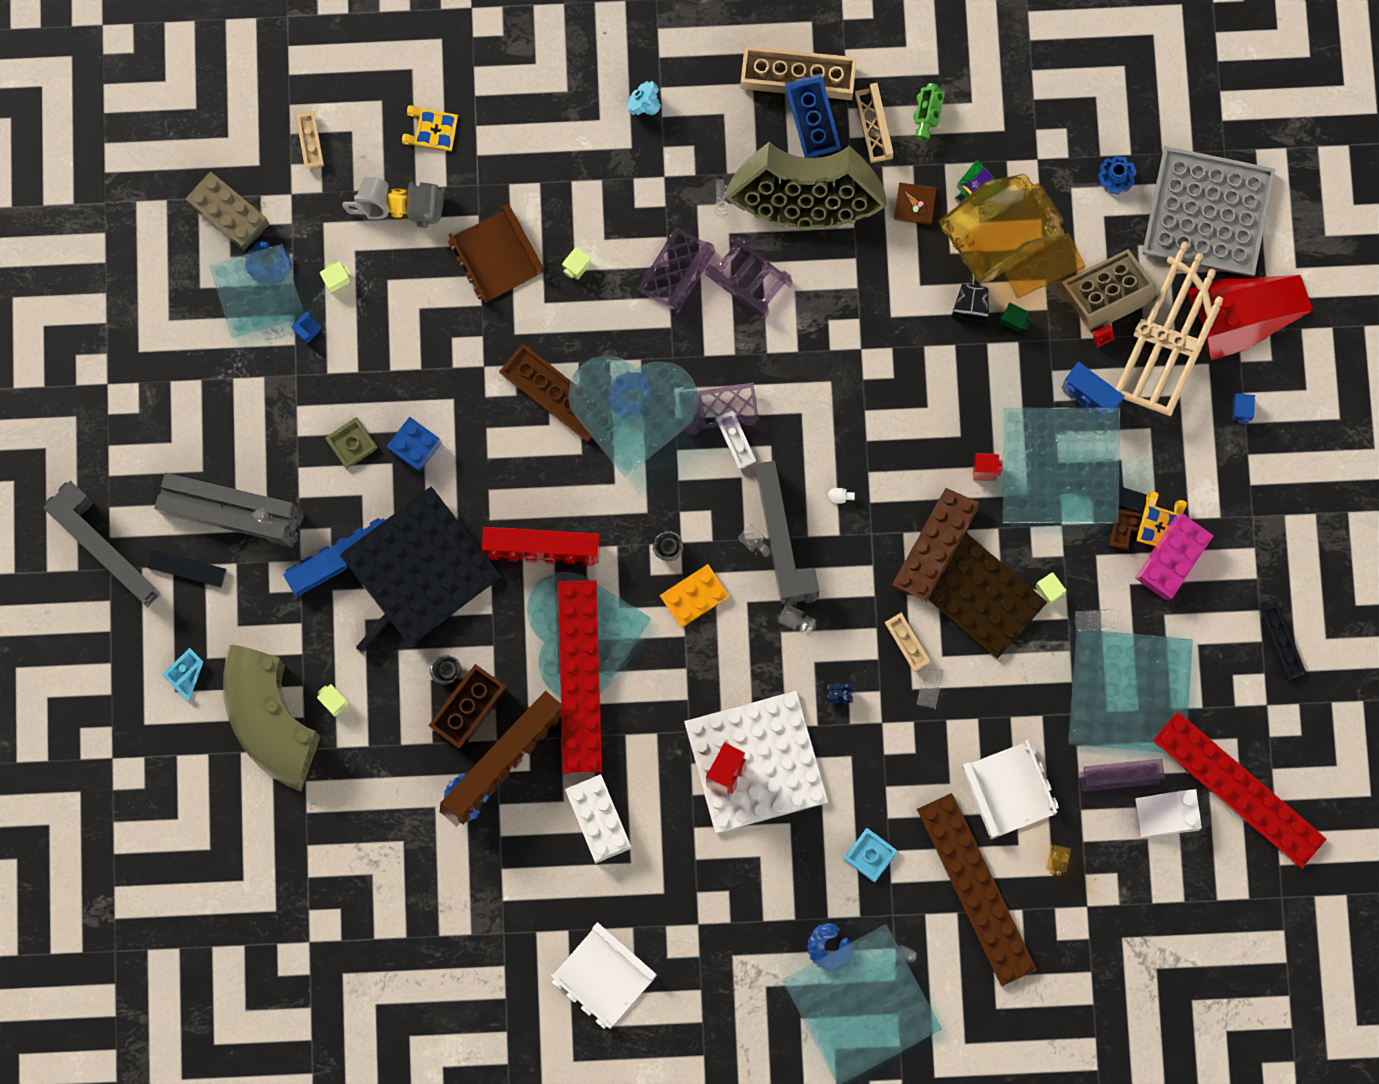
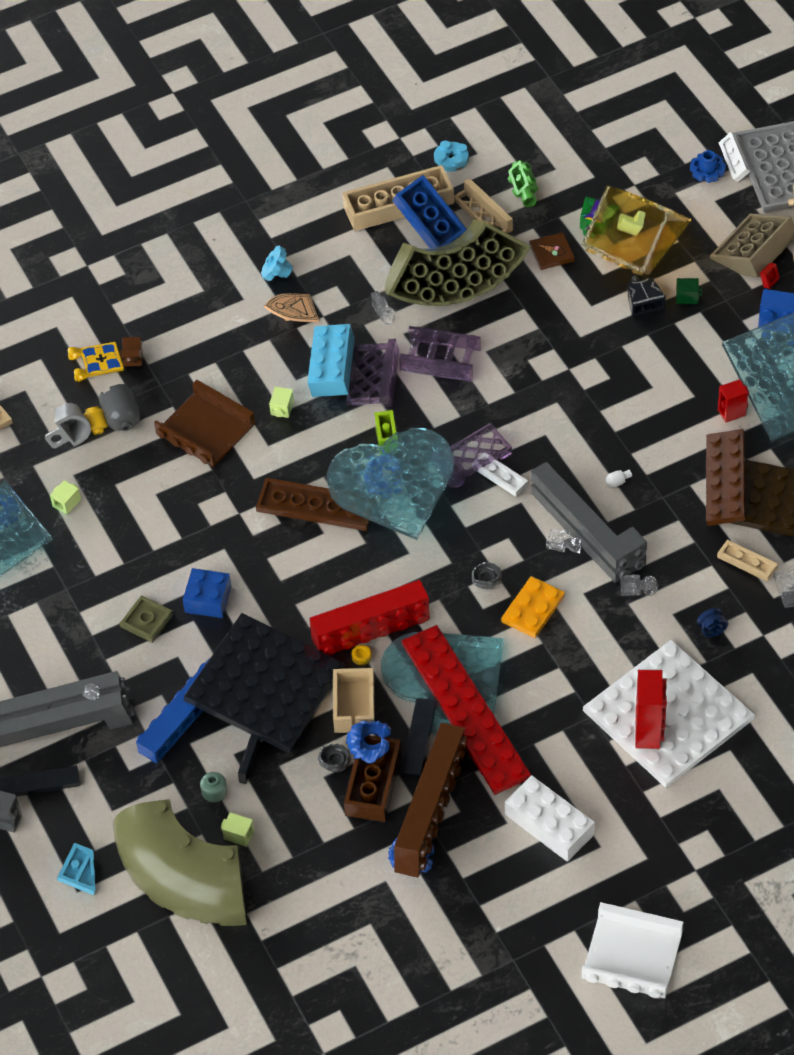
camera: 25 degrees left, 25 degrees down
blue panel [291,312,322,344] -> none
clear yellow tile [1001,233,1086,299] -> none
none -> reddish brown brick [121,337,143,367]
none -> sand green head [200,772,228,803]
none -> light nougat shield [264,293,319,322]
none -> medium azure brick [308,324,354,397]
none -> tan piece [333,668,375,733]
none -> blue piece [346,720,391,763]
none -> yellow tile [352,645,372,665]
none -> lime brick [374,410,399,455]
none -> black tile [401,698,437,777]
none -> medium azure plate [434,141,469,172]
none -> yellowish green panel [617,211,645,236]
none -> white plate [719,132,750,182]

